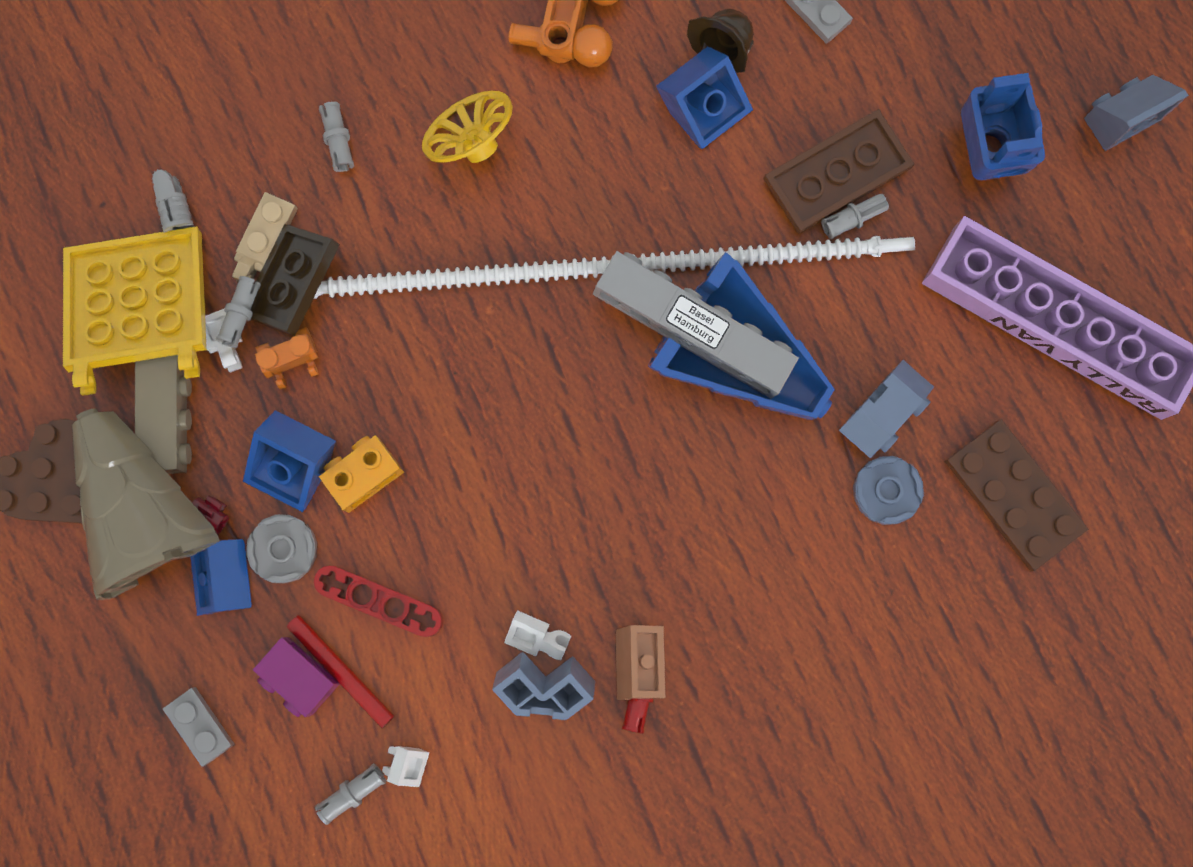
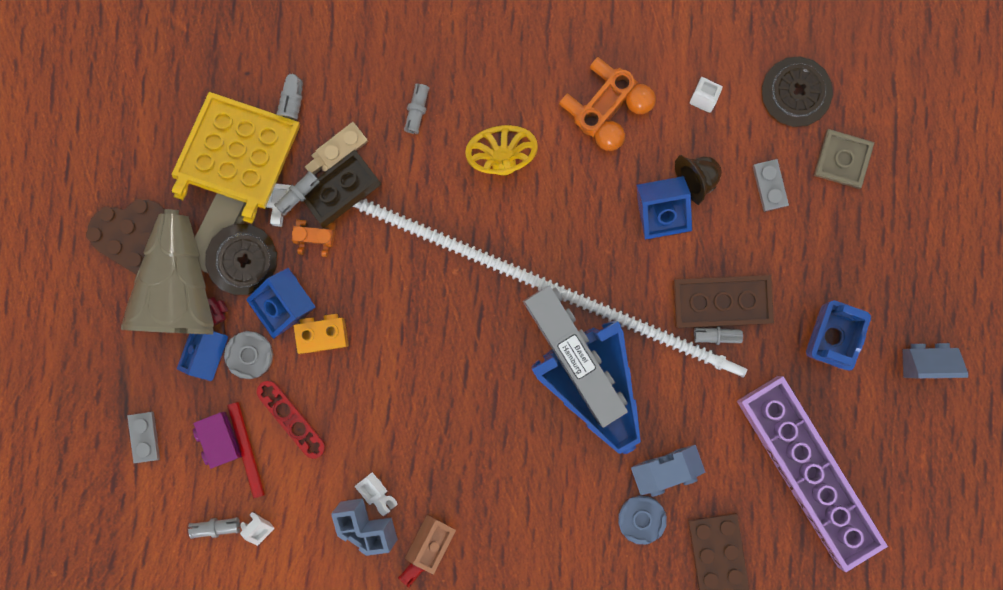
camera: 30 degrees right, 5 degrees up
none -> dark brown piece [205,224,277,295]

